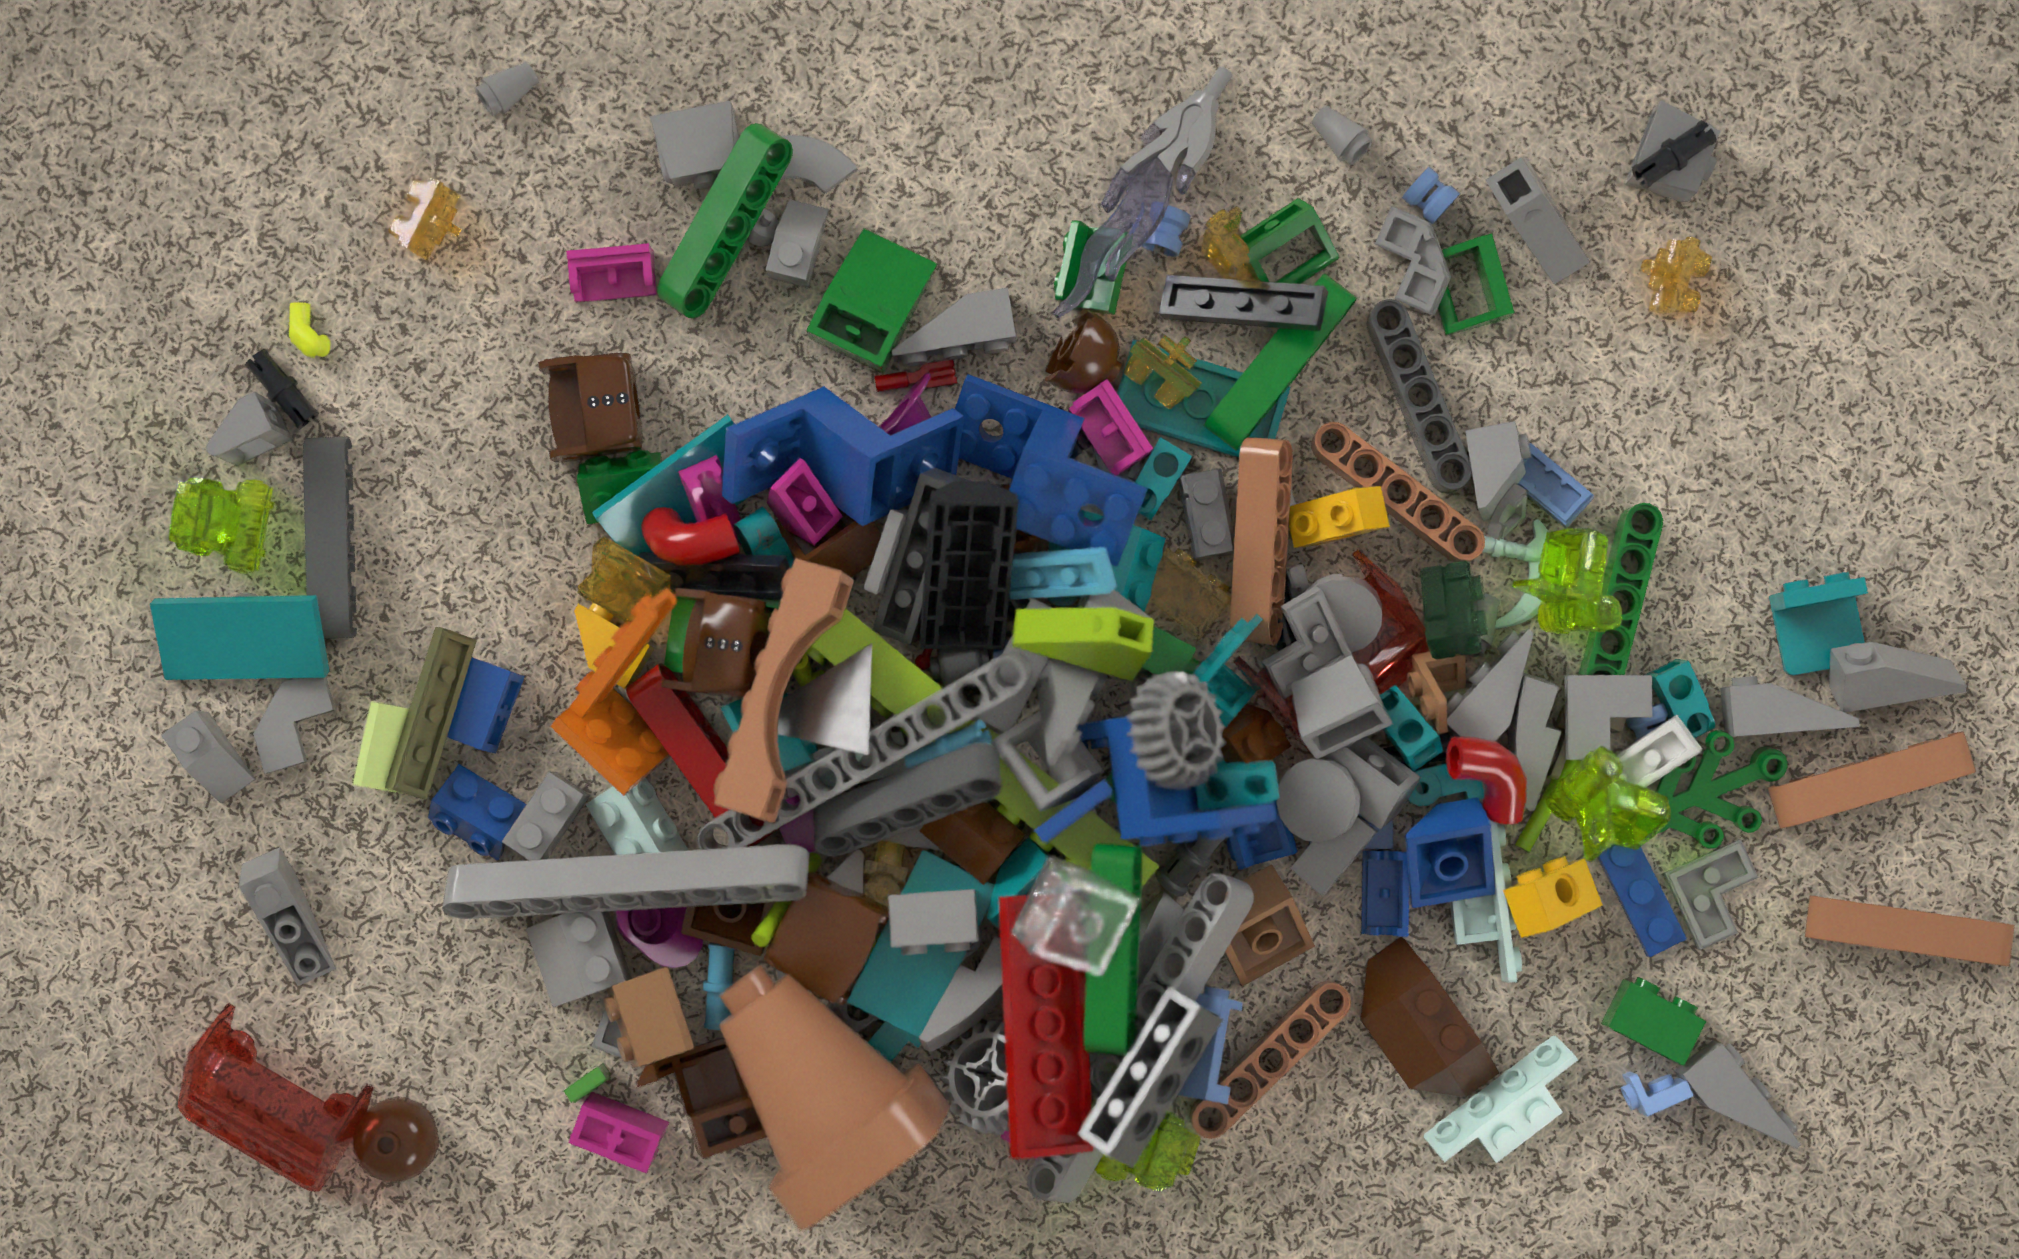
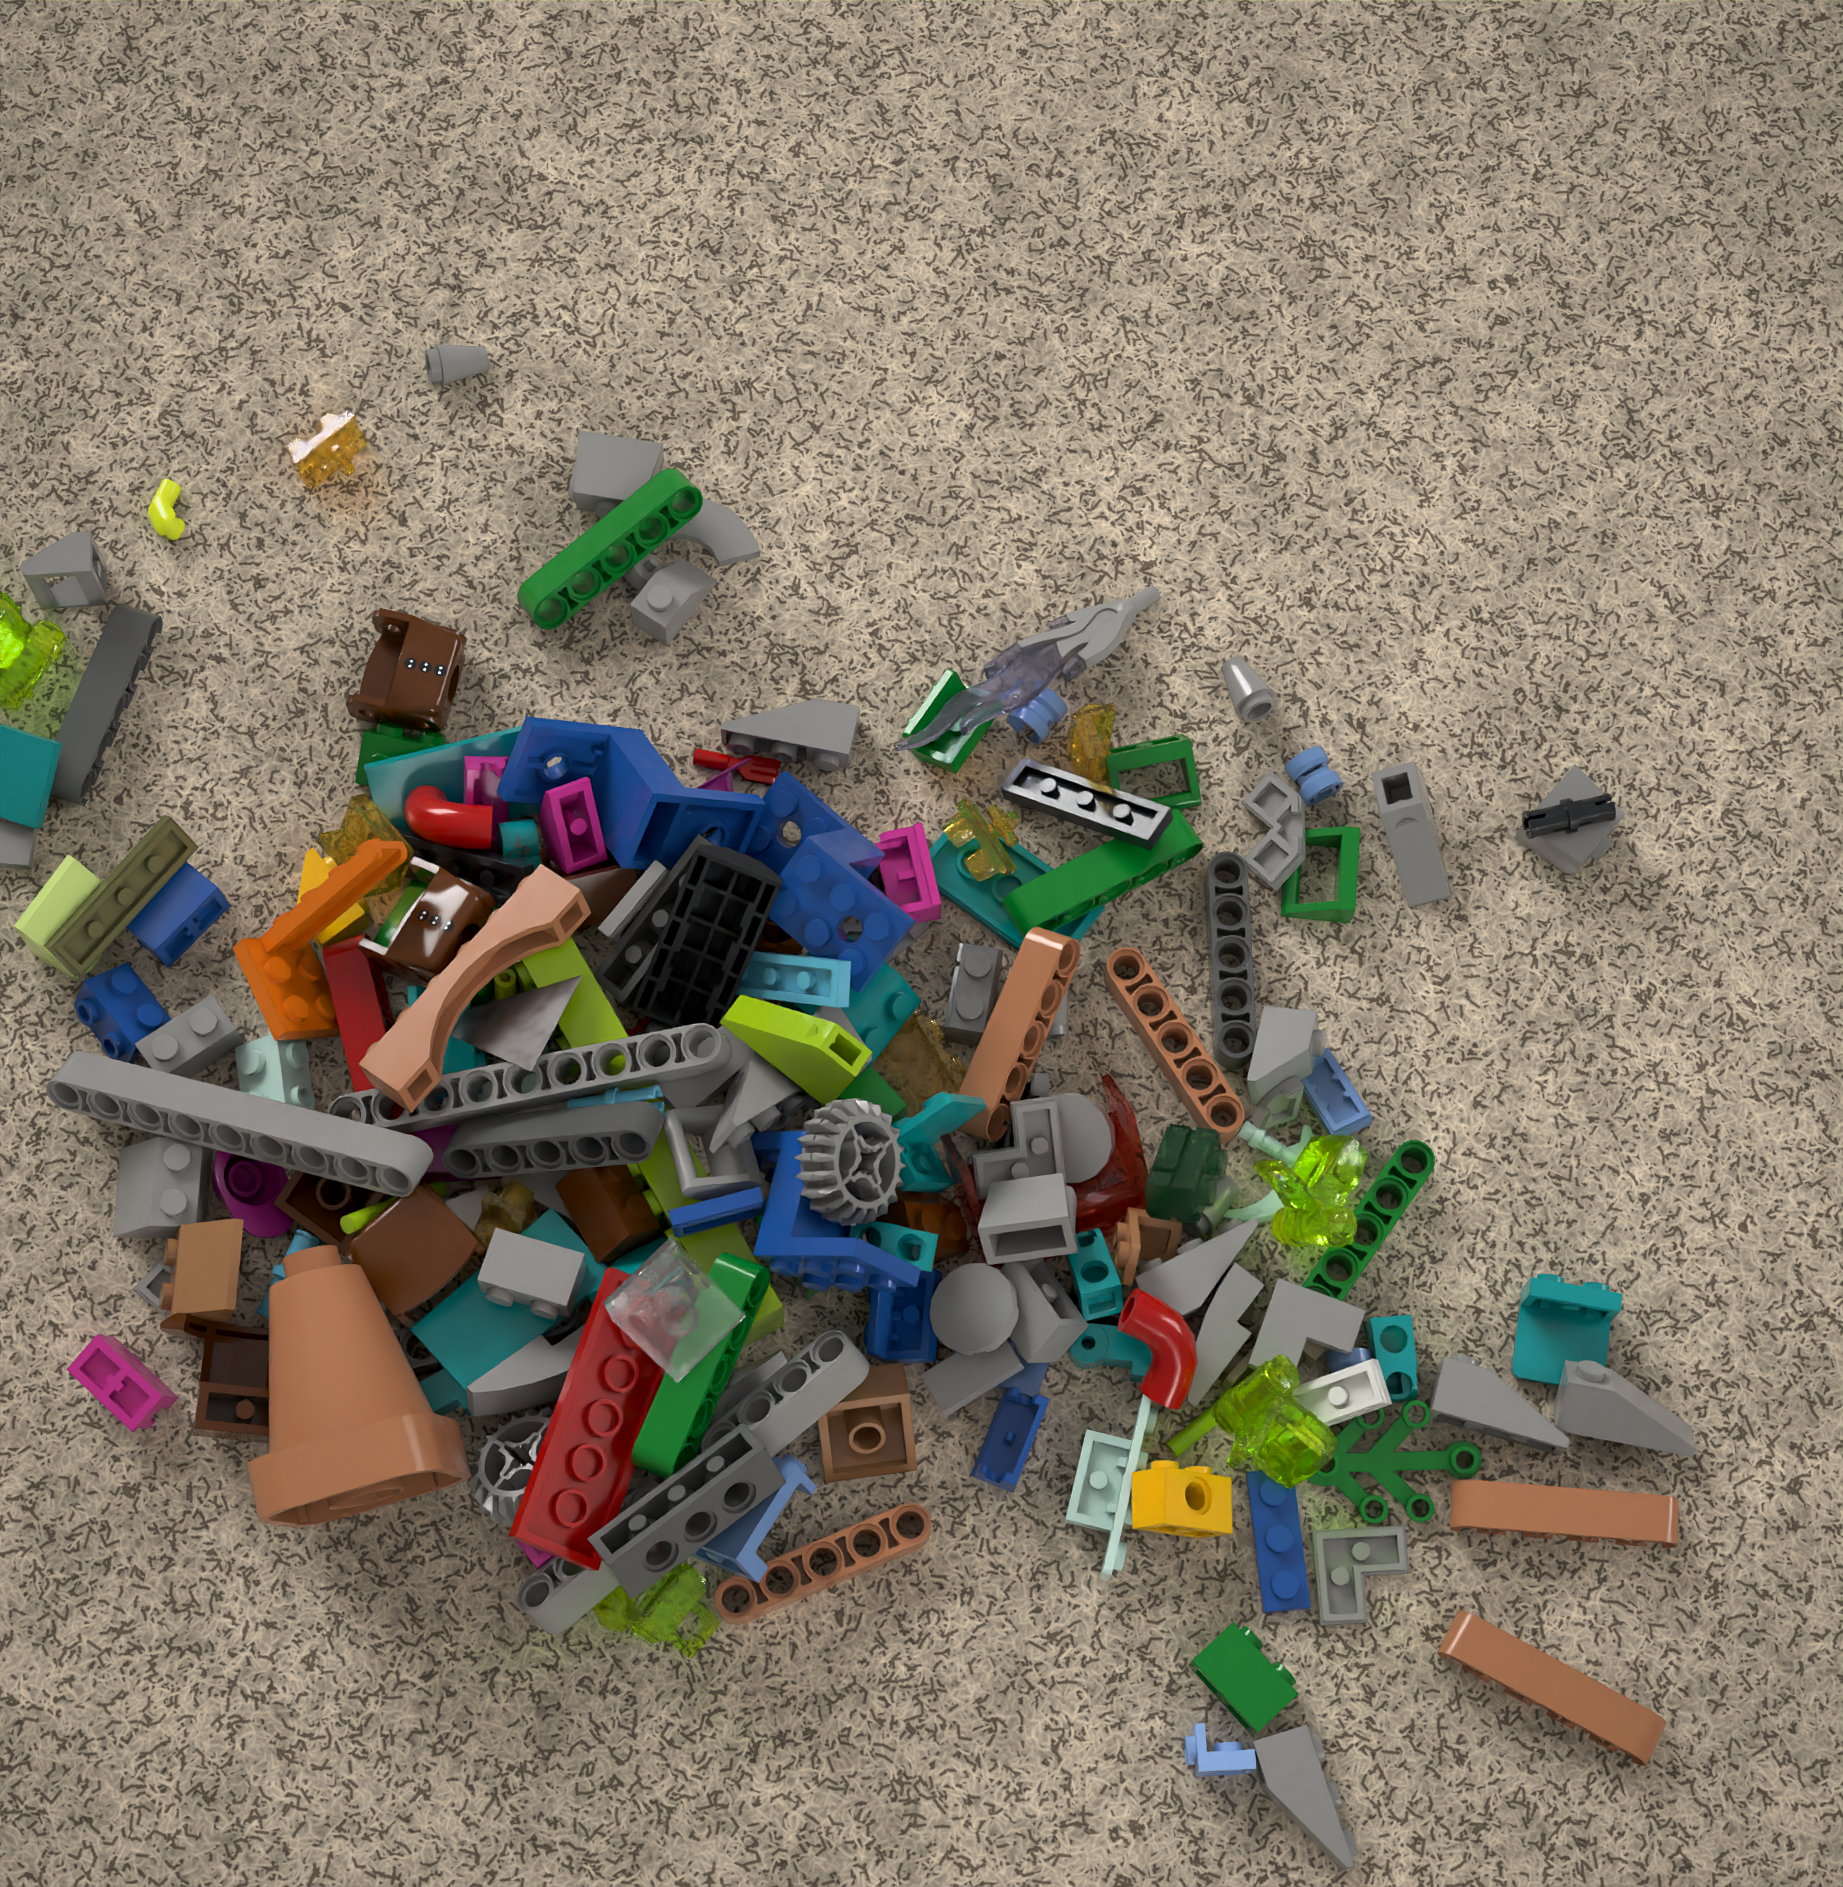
camera: 15 degrees right, 15 degrees down
black pin [245,349,319,429] -> none
bright green tile [563,1063,611,1103] -> none
dark pink hinge [566,243,657,302] -> none
green slope [806,228,938,375] -> none
reddish brown cylinder [1045,309,1122,394] -> none
teal leg [1135,437,1192,521] -> none
dark grey pin [1155,805,1253,897] -> none
yellow brick [1289,486,1390,548] -> none
reddish brown wedge [1360,937,1499,1097] -> none
blue slope [1405,797,1495,908] -> none
light aqua bracket [1424,1036,1578,1163] -> none
clear yellow hips [1640,236,1712,314] -> none

